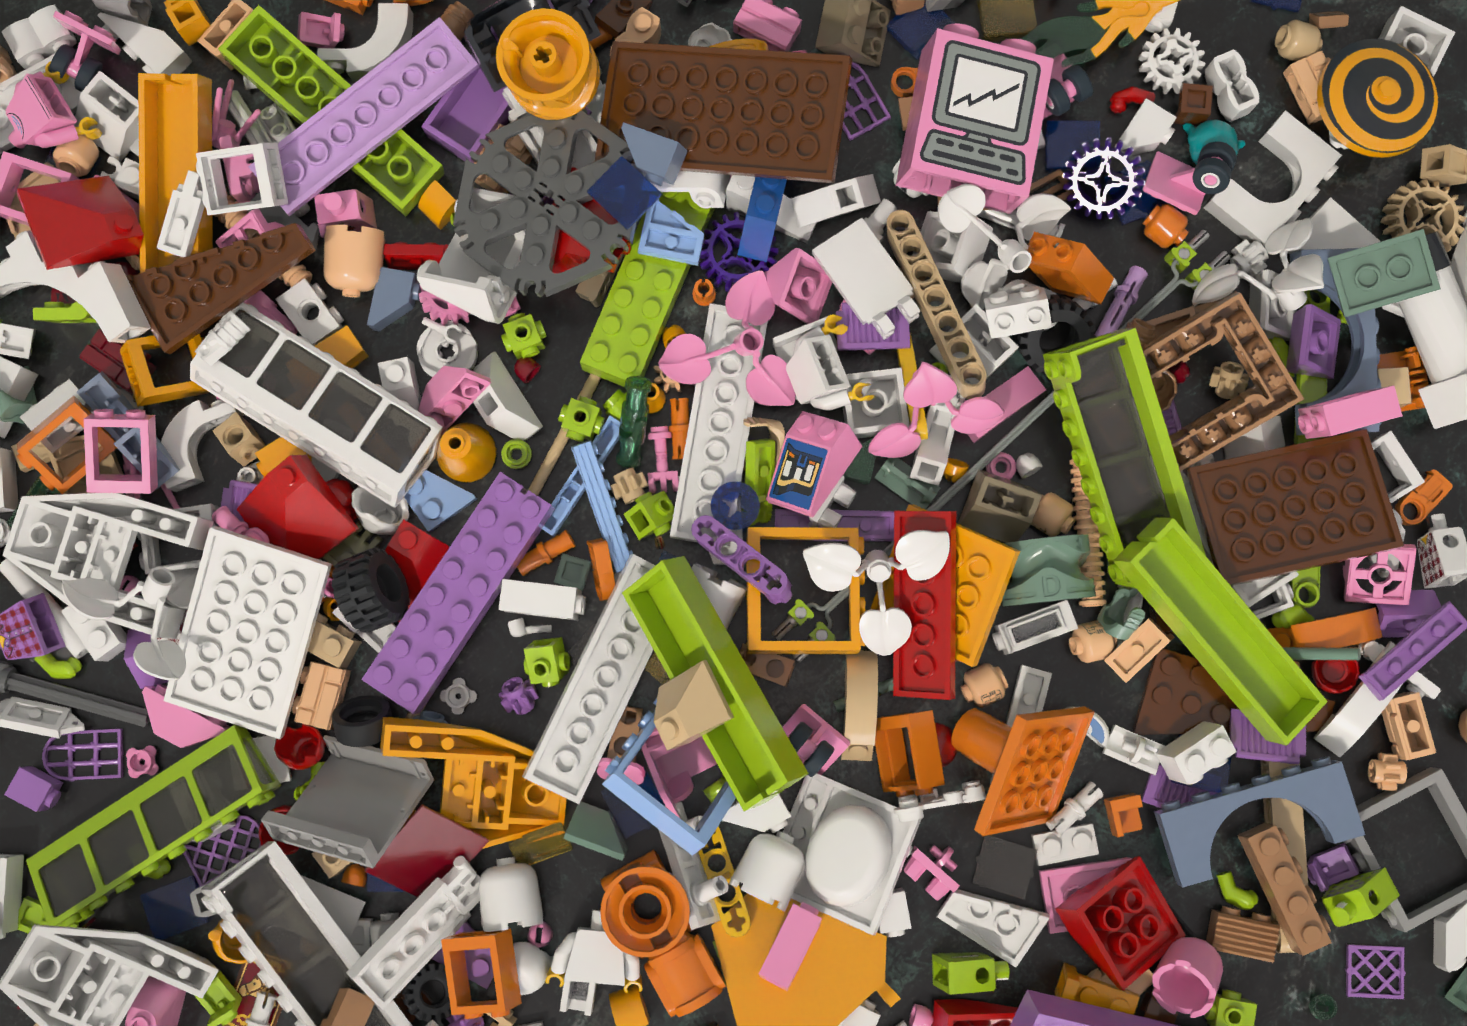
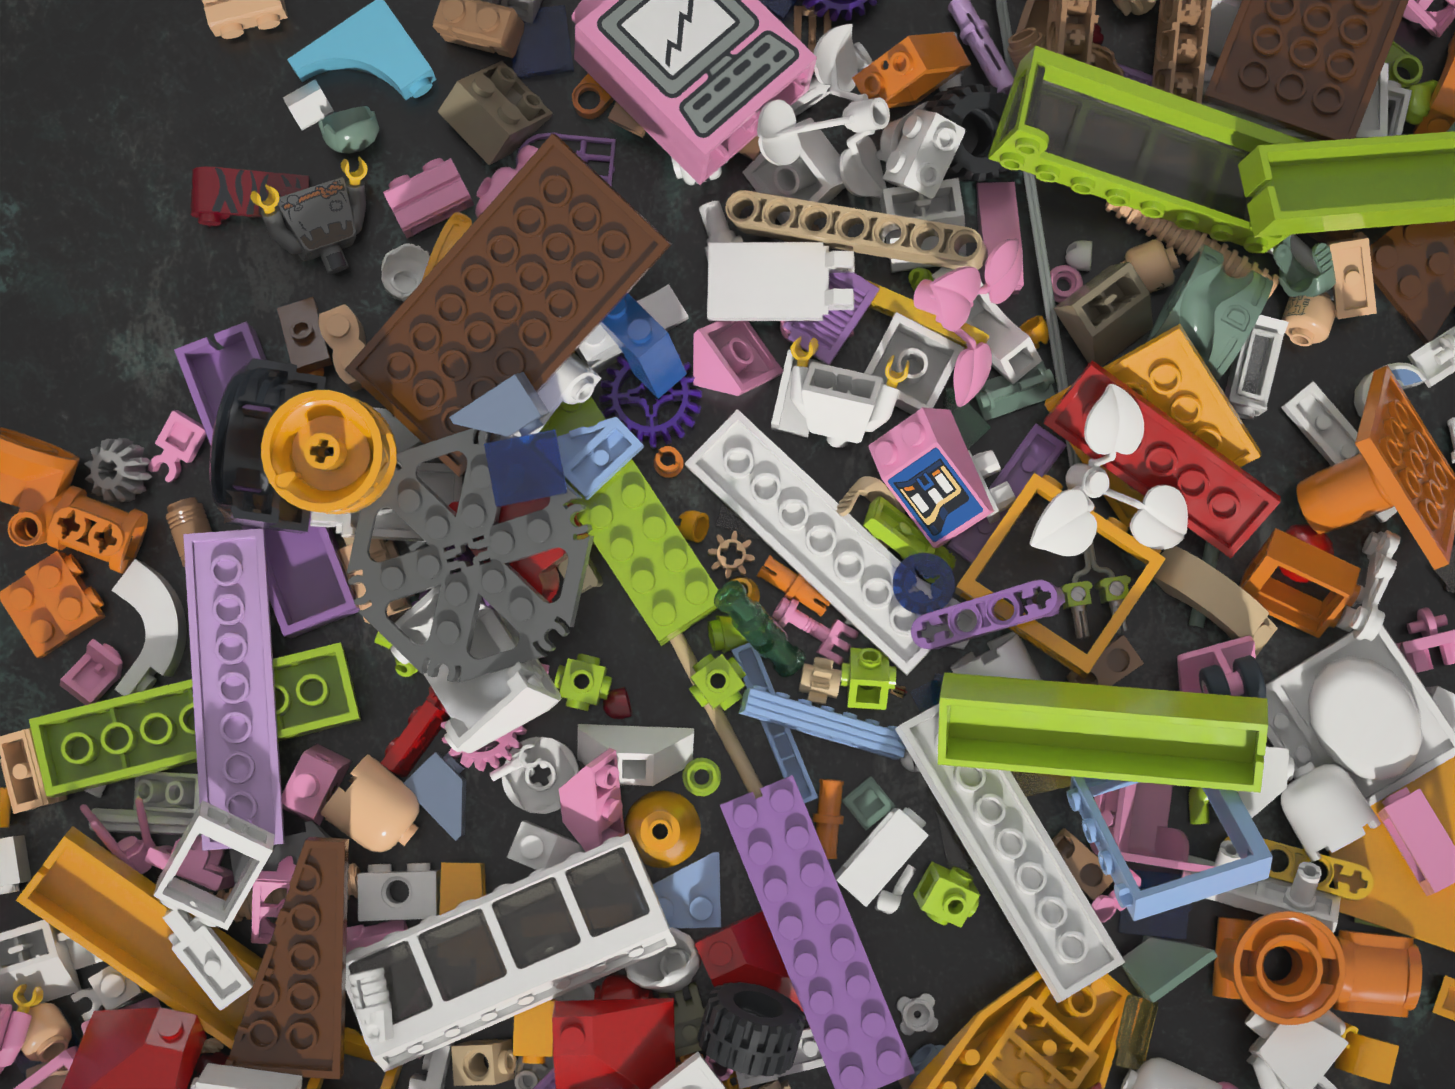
camera: 60 degrees left, 0 degrees up
light orange brick [418,180,456,230] -> none
medium lavender gear [499,677,539,715] -> none
orange piece [587,538,615,601] -> none
tan slope [653,660,734,751] -> none
bright pink plant [658,271,796,406] -> none
white slope [790,174,881,228] -> none
light nougat head [960,663,1008,708] -> none

